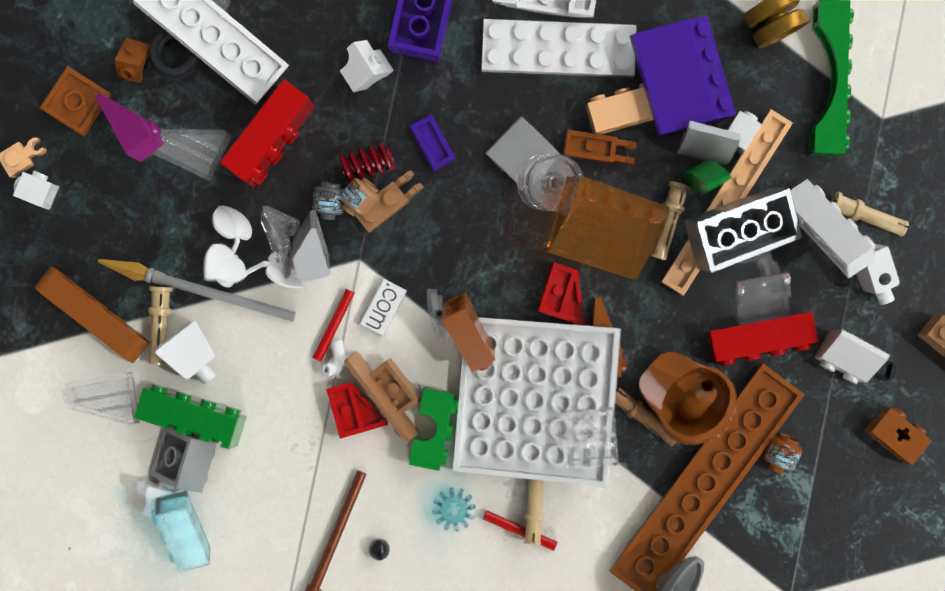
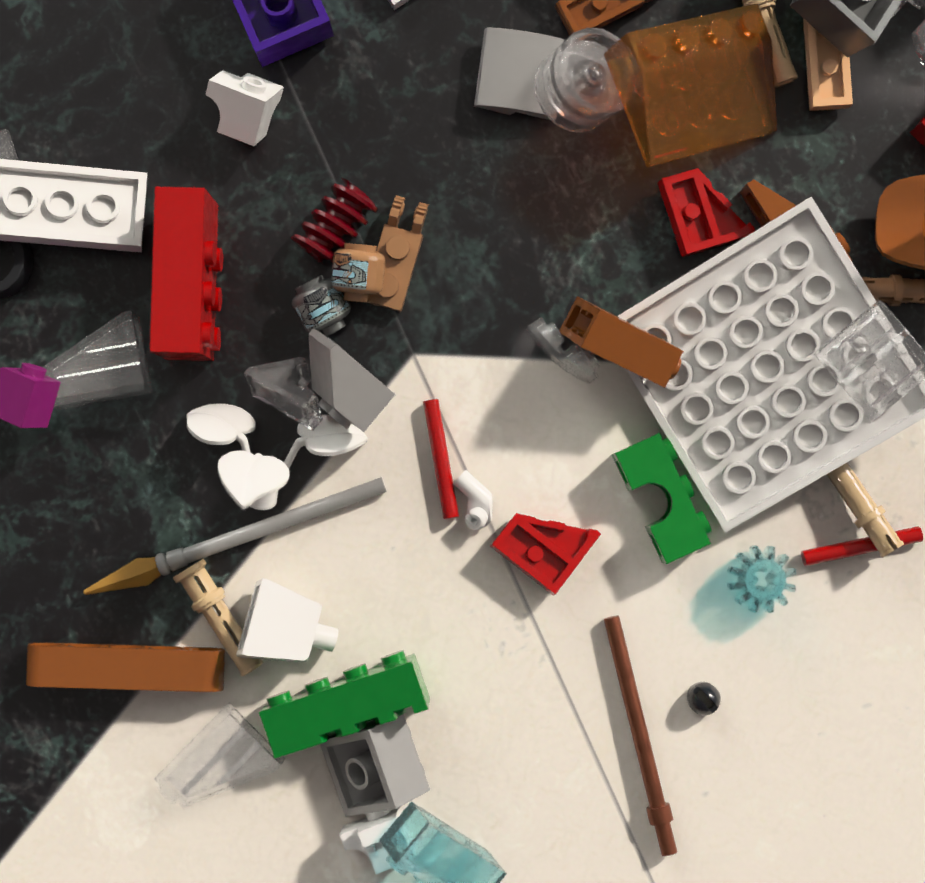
camera: 35 degrees left, 0 degrees up
medium nougat bracket [344,352,422,443] -> none
white tile [360,279,407,336] -> none
dark purple tile [409,114,456,171] -> none

